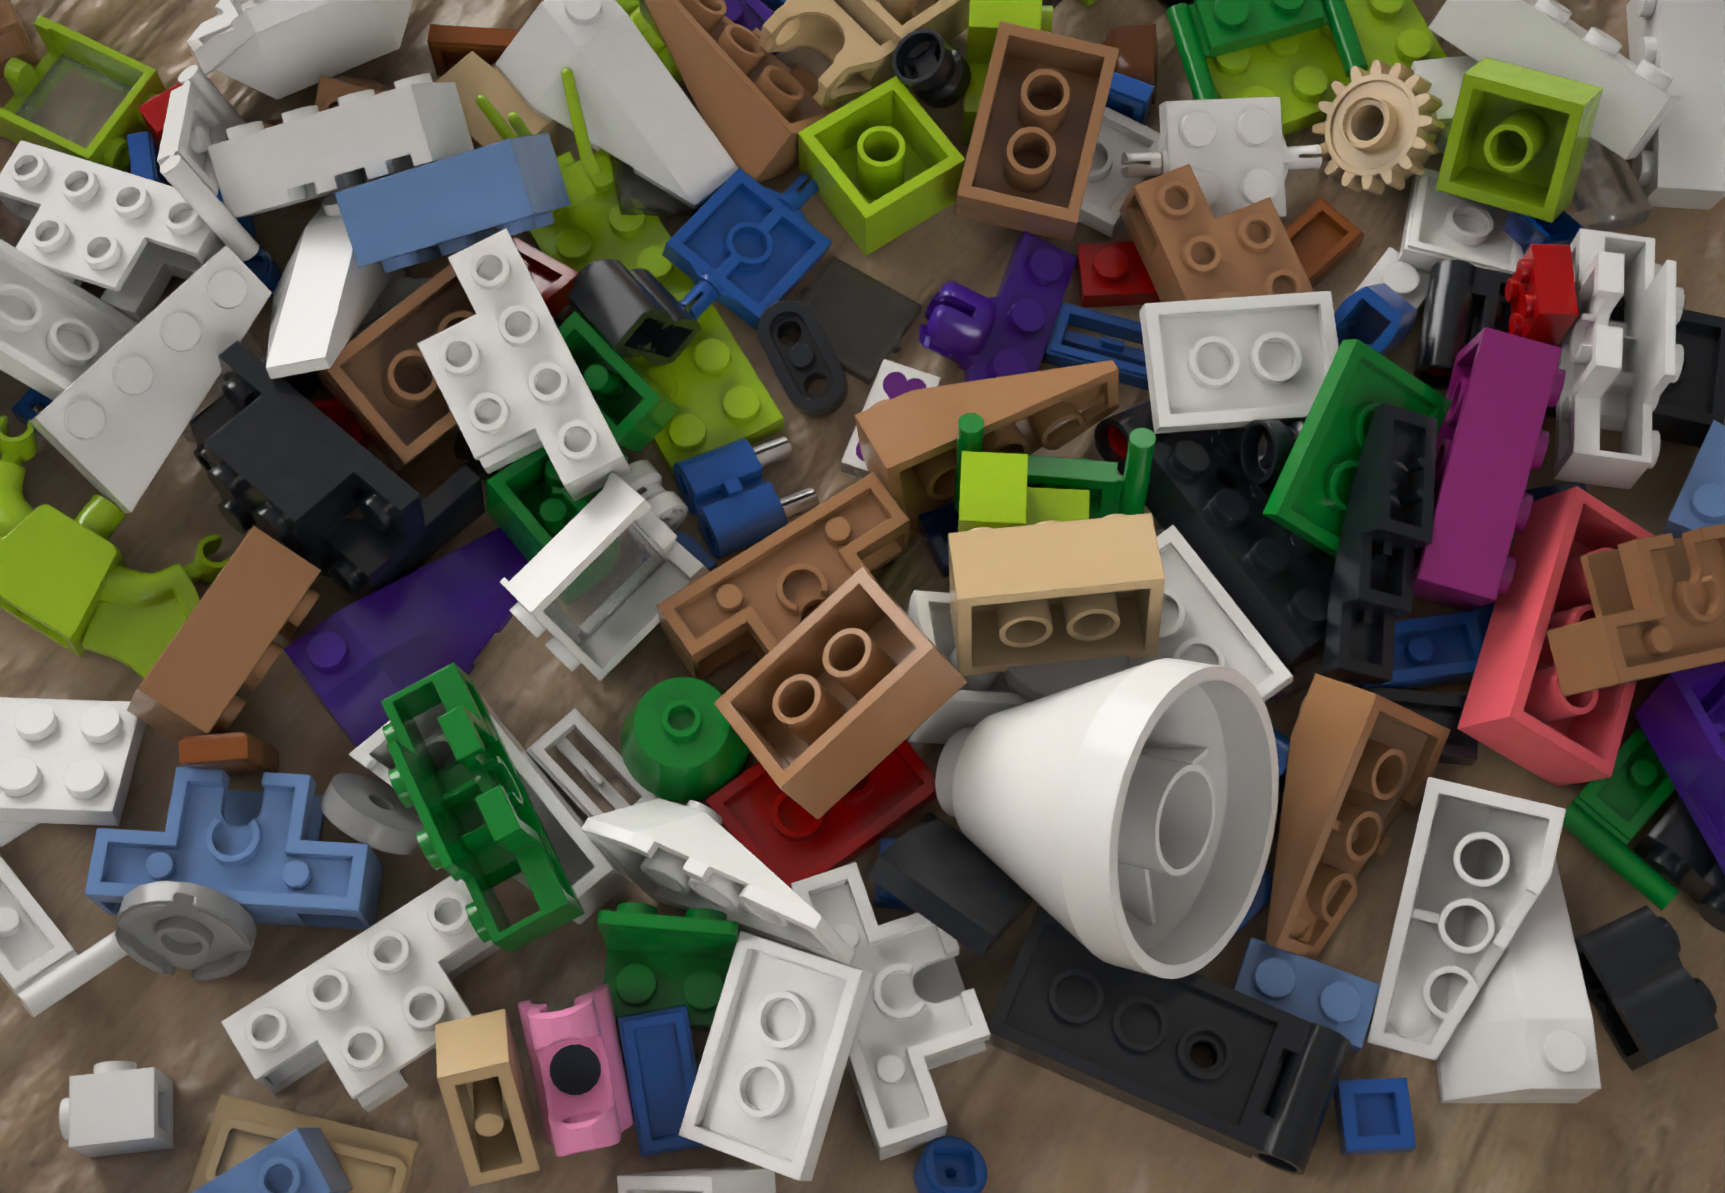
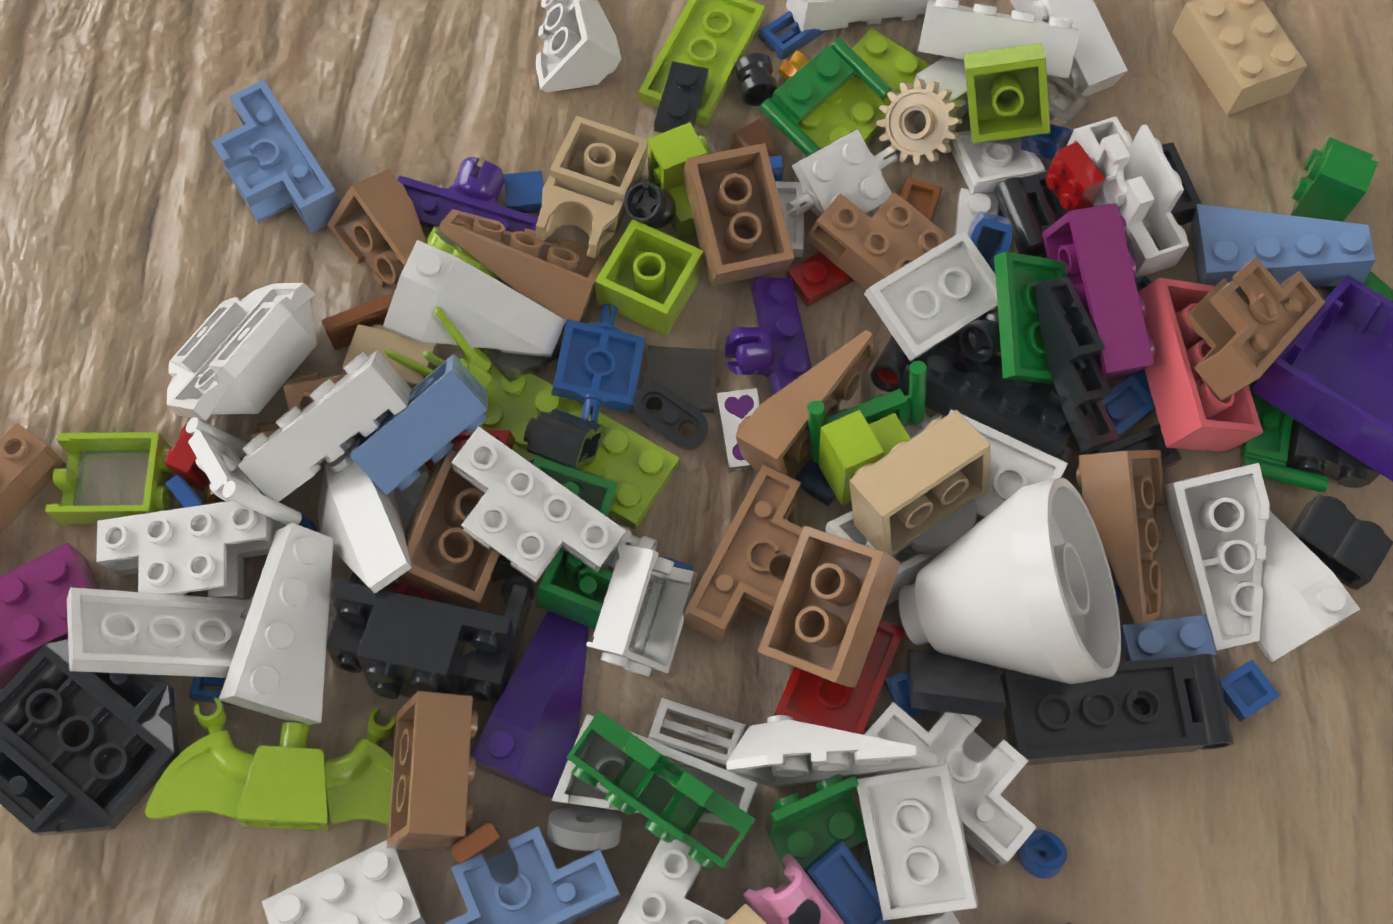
camera: 30 degrees left, 0 degrees up
green cone [621,677,750,803] -> none
blue piece [673,436,819,559] -> none
blue tile [1044,302,1149,391] -> none

